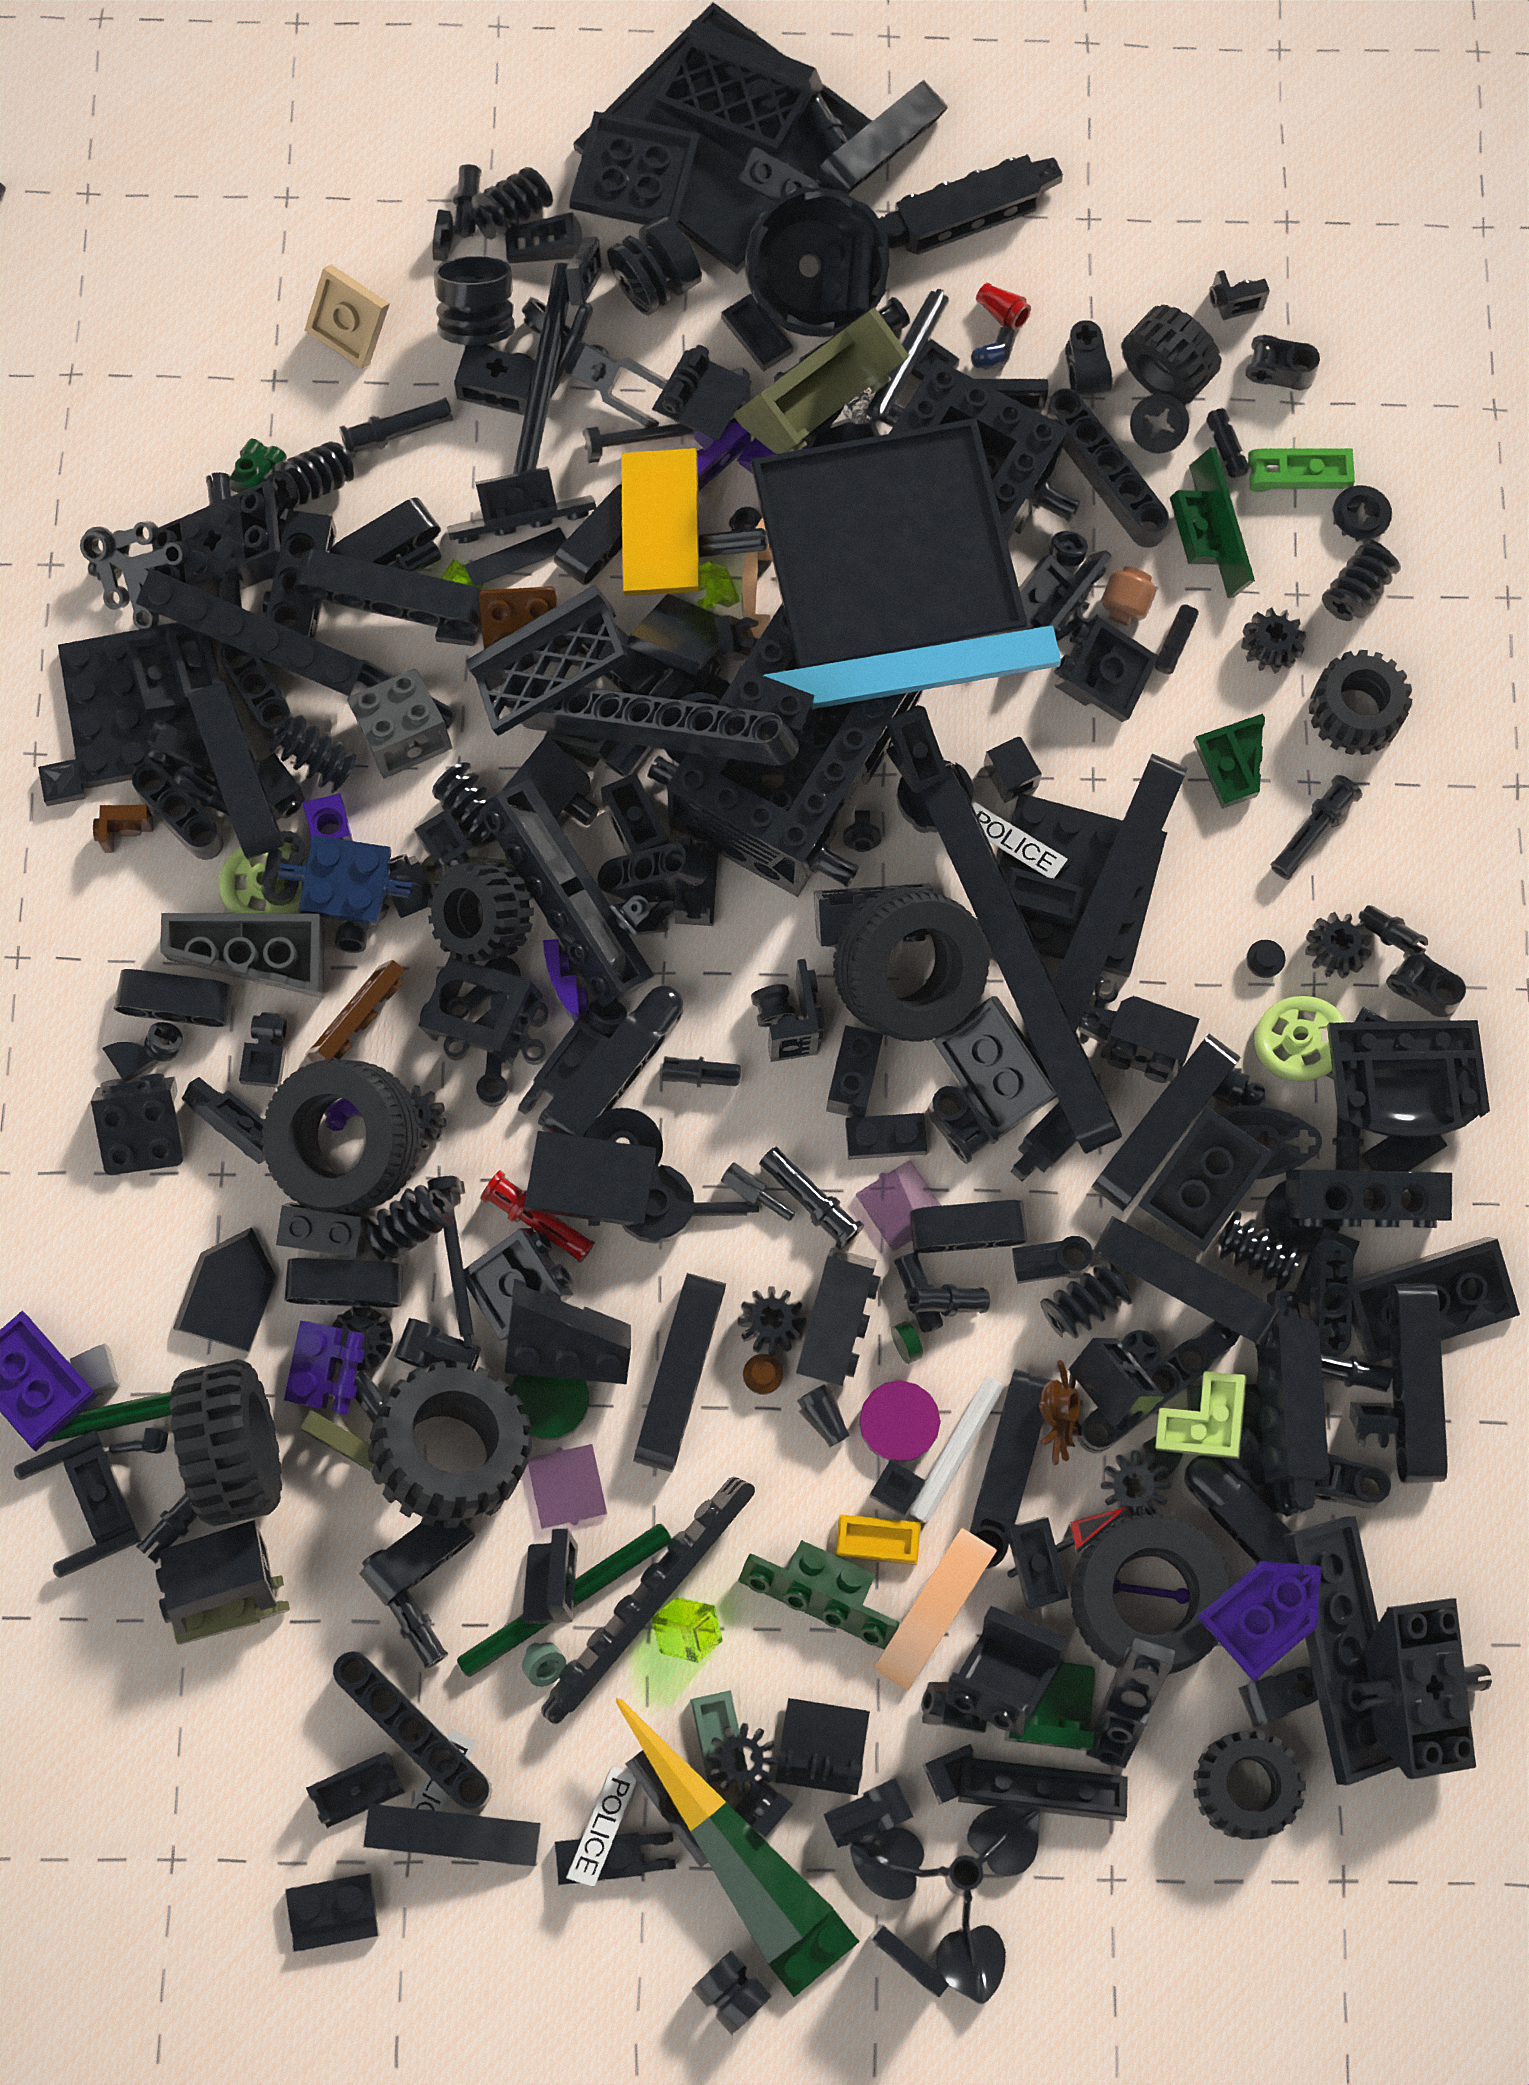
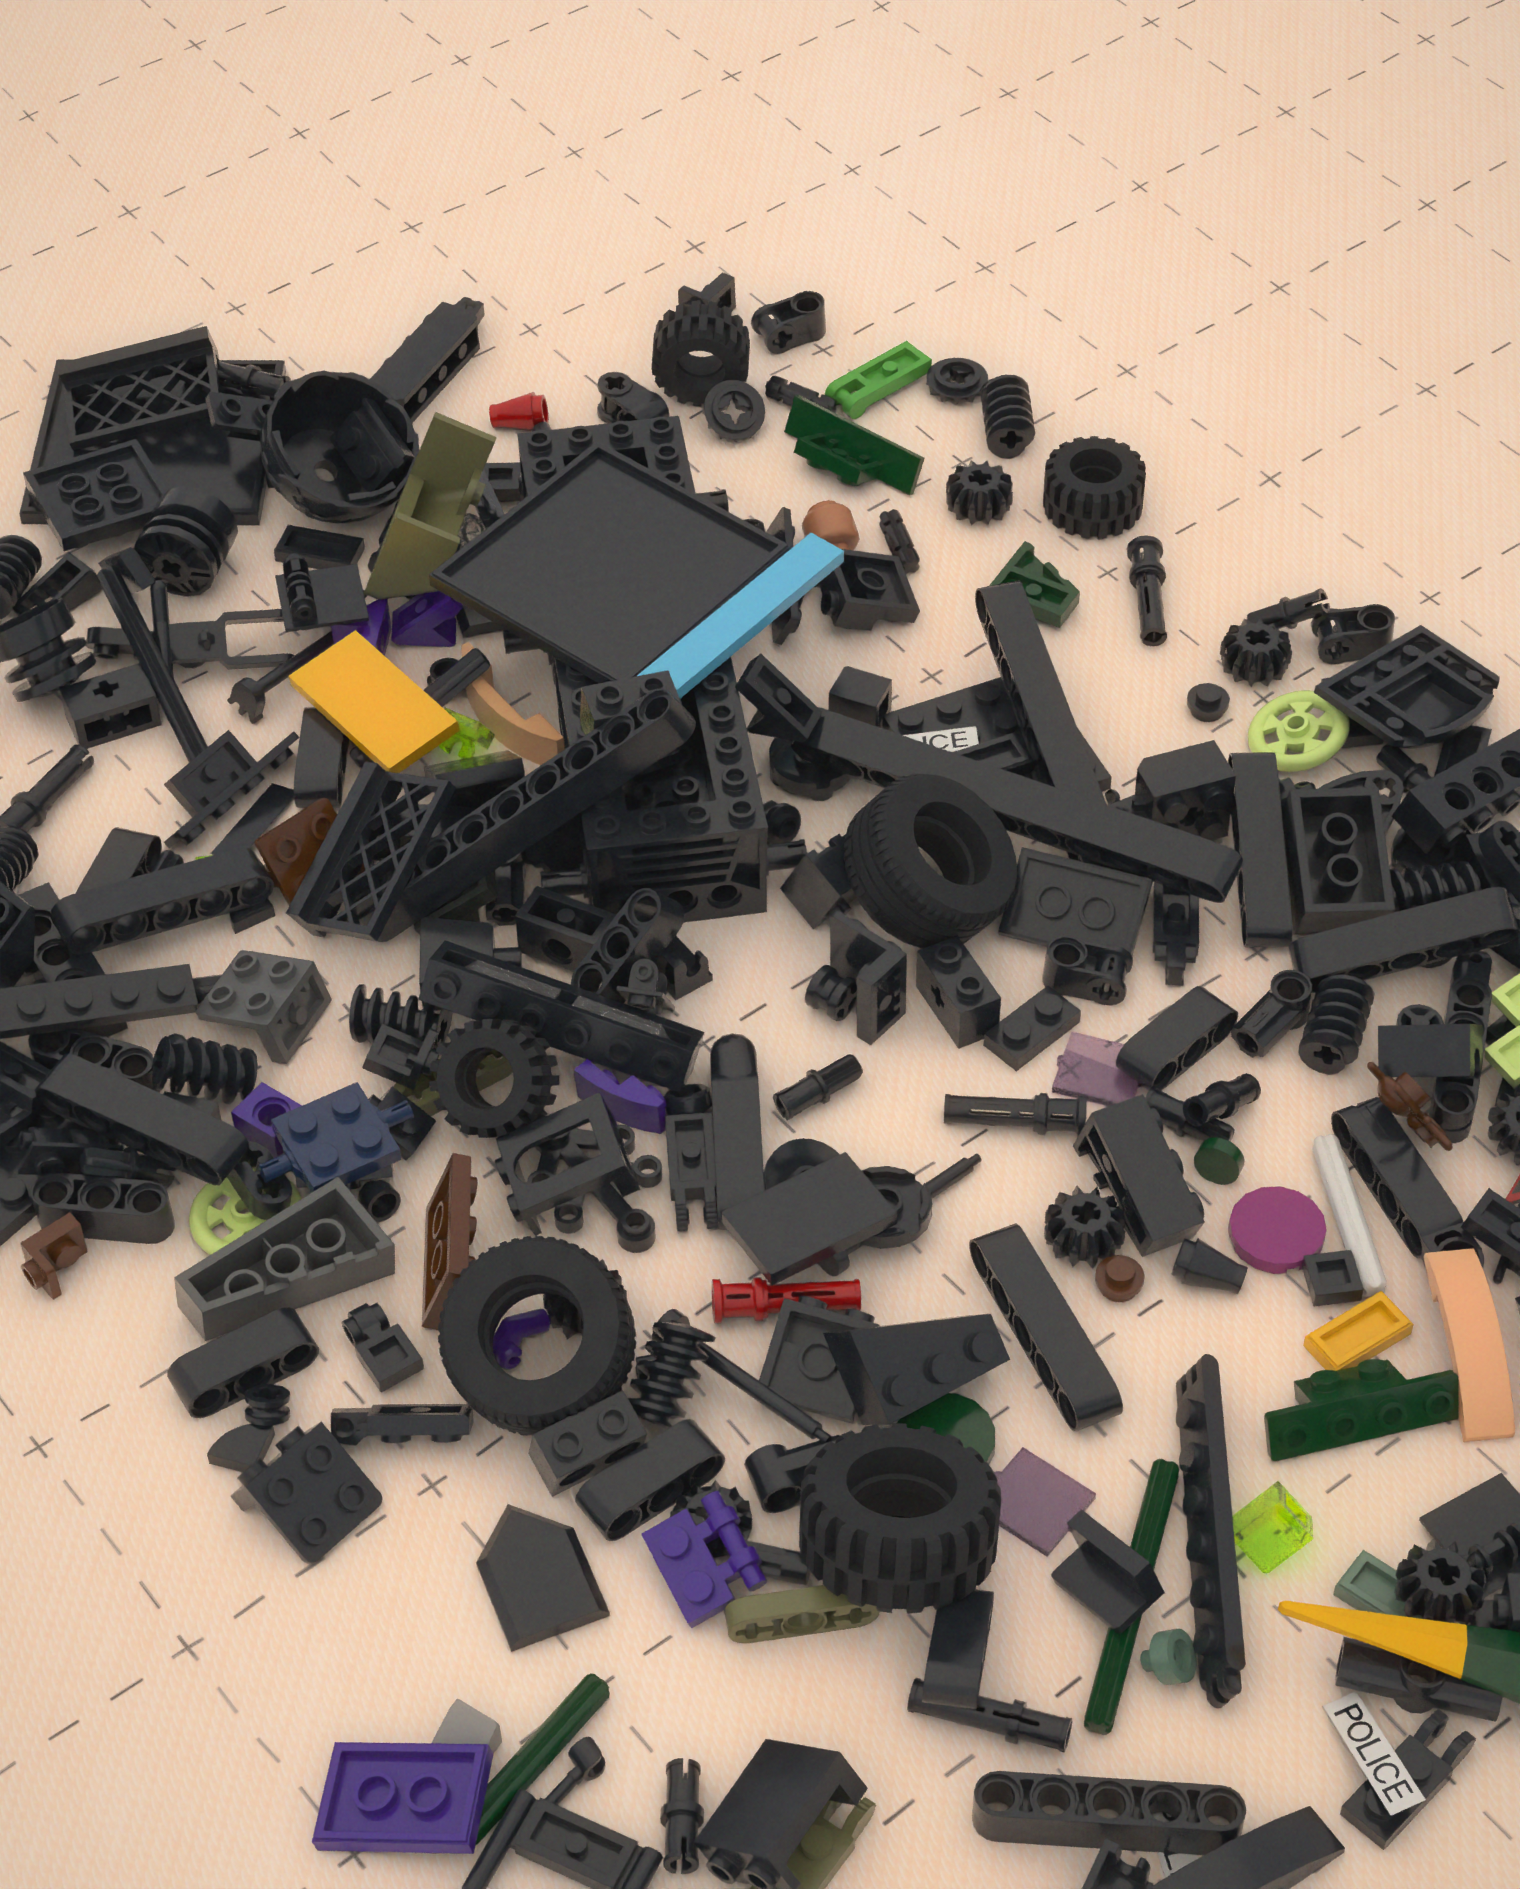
camera: 35 degrees left, 25 degrees down
black tyre [170,1359,282,1526] -> none
black tile [715,615,759,661] -> none
black axle [721,1162,795,1221] -> none
black beam [816,80,949,195] -> none
black beam [1046,388,1169,548] -> none

